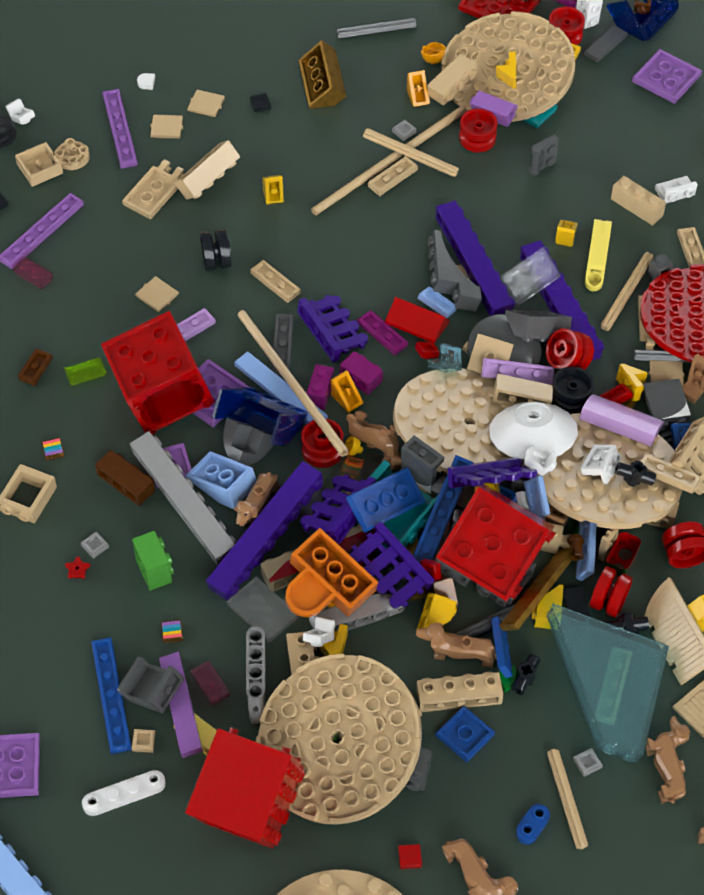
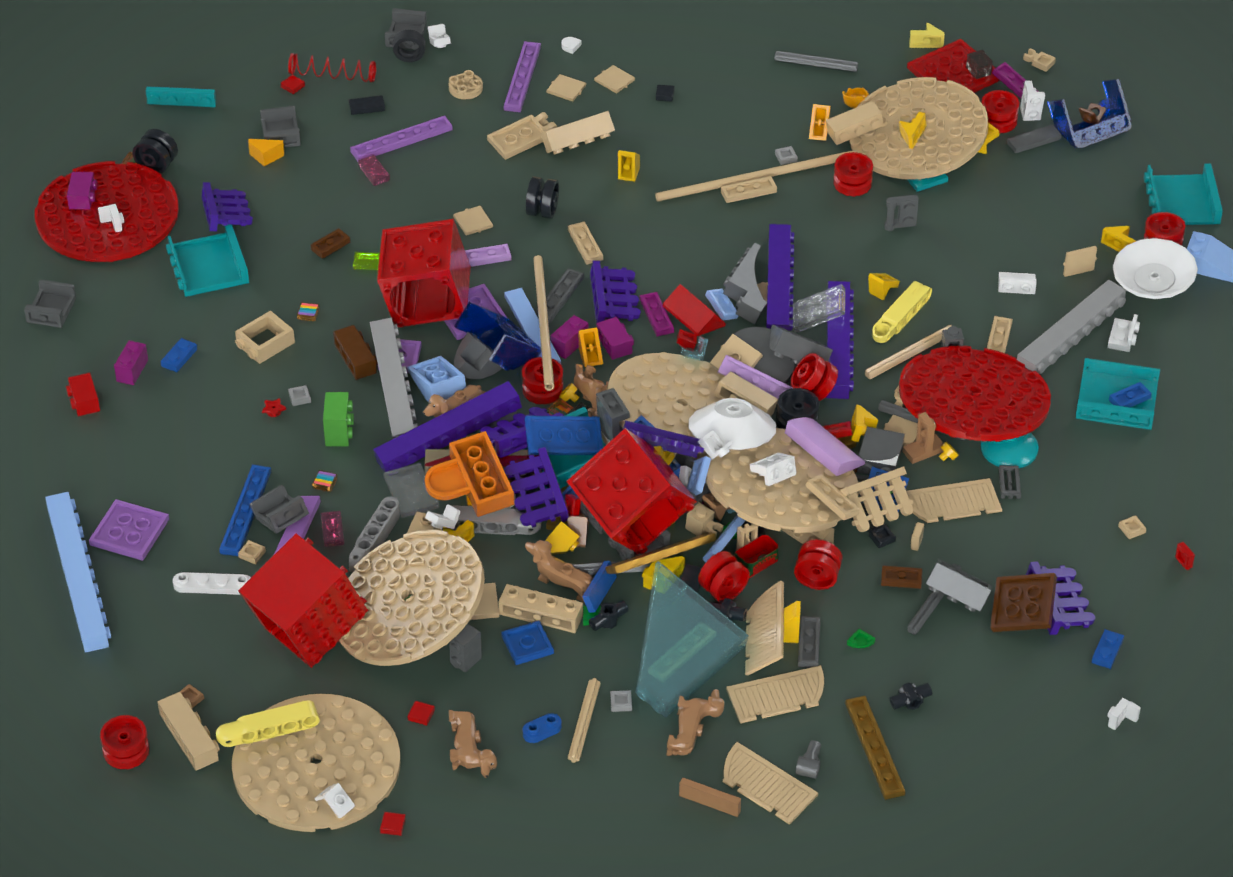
camera: 25 degrees right, 10 degrees down
tan piece [15,142,63,187] -> none
pearl gold slope [299,40,346,109] -> none
tan axle [363,128,459,177] -> none
medium lavender brick [470,91,518,127] -> none
reddish brown pin [568,534,584,561] -> none
tan brick [611,176,666,226] -> none
black axle [614,460,656,487] -> none
medium lavender plate [632,49,702,104] -> none

